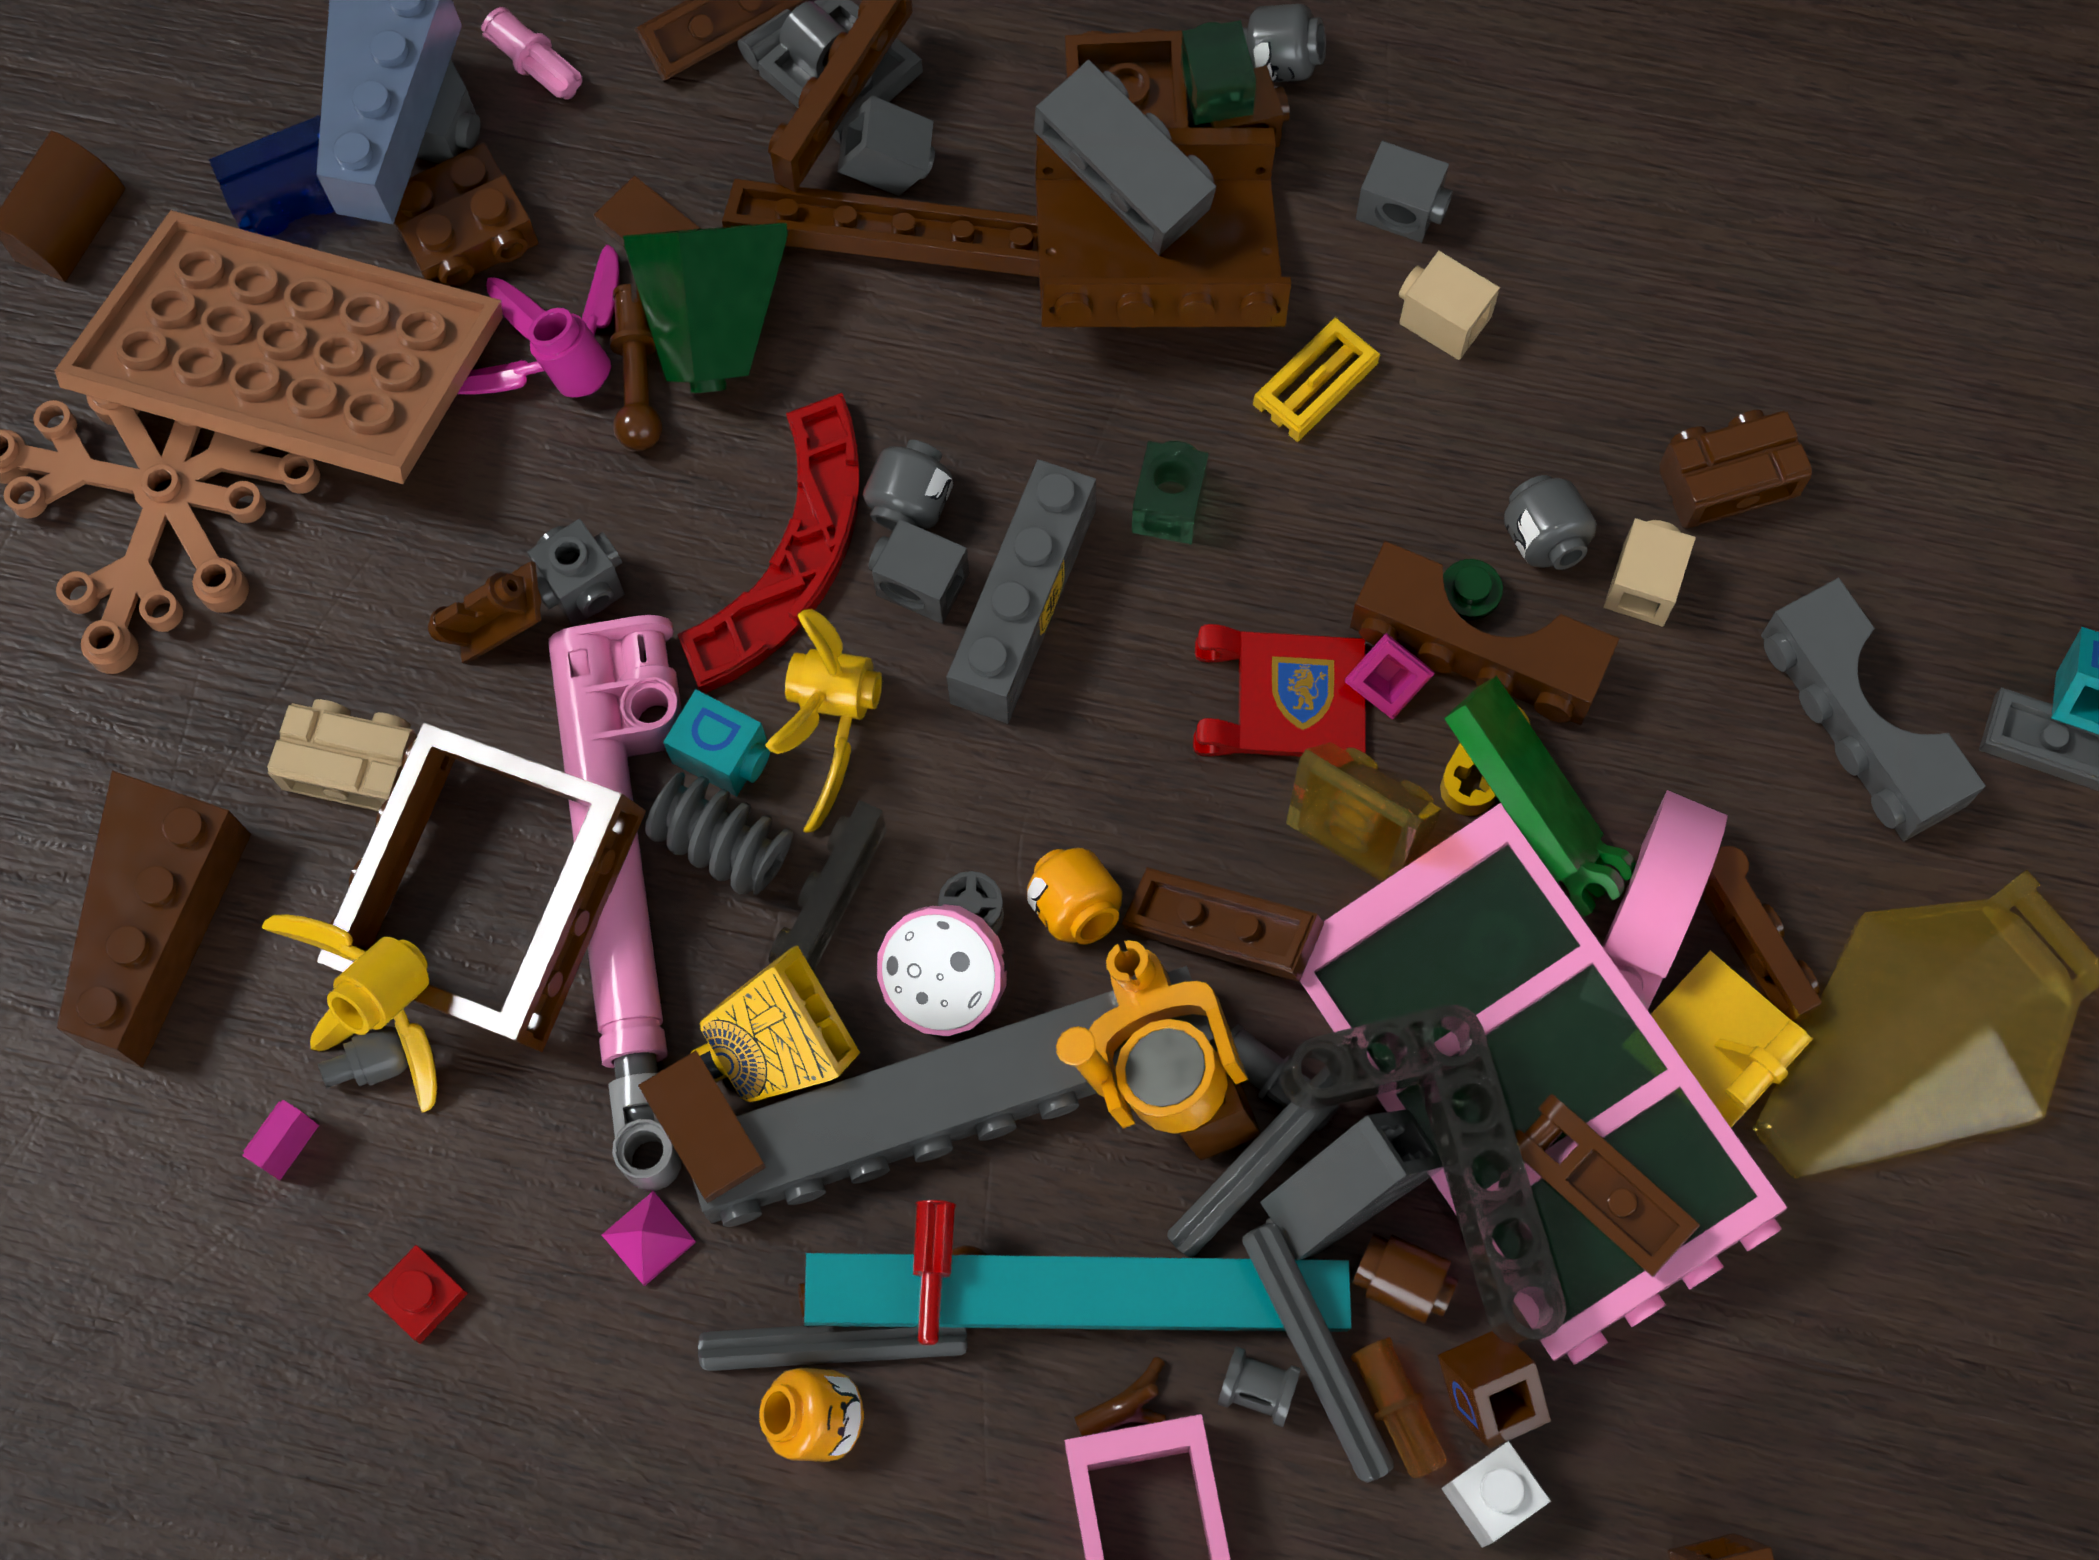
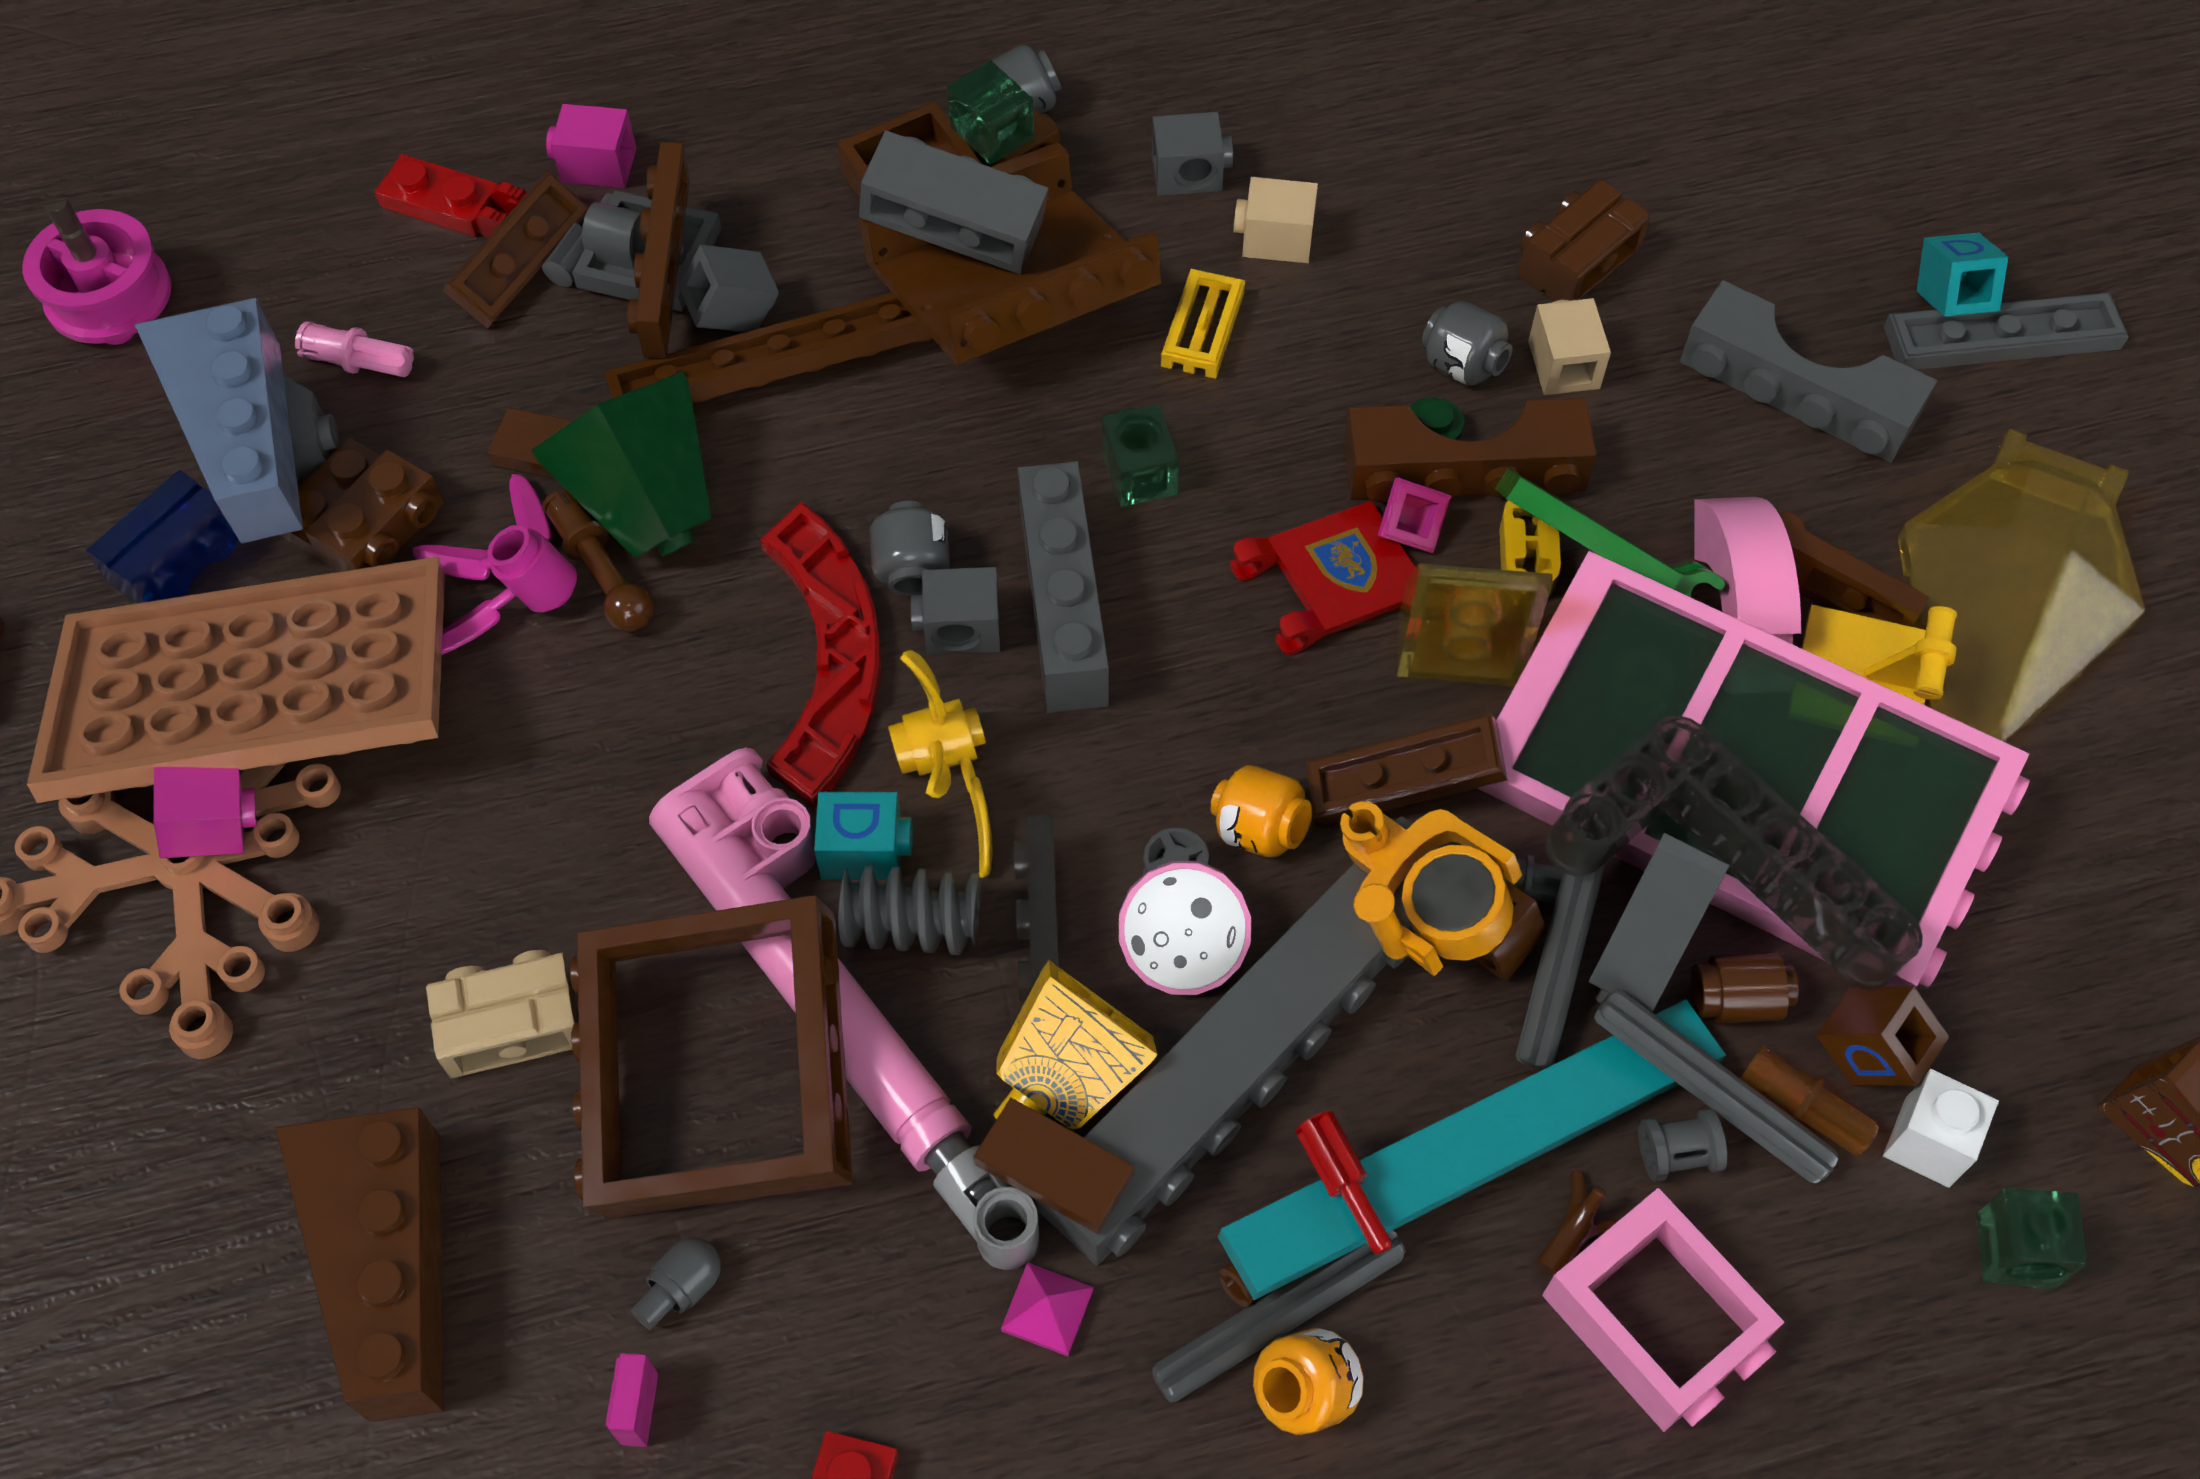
camera: 30 degrees left, 10 degrees down
yellow plant [262,915,437,1113] -> none
reddish brown hinge [428,561,541,664] -> none
dark grey brick [527,518,625,627] -> none
reddish brown plate [1505,1094,1700,1278] -> none
none -> dark pink brick [154,767,257,858]

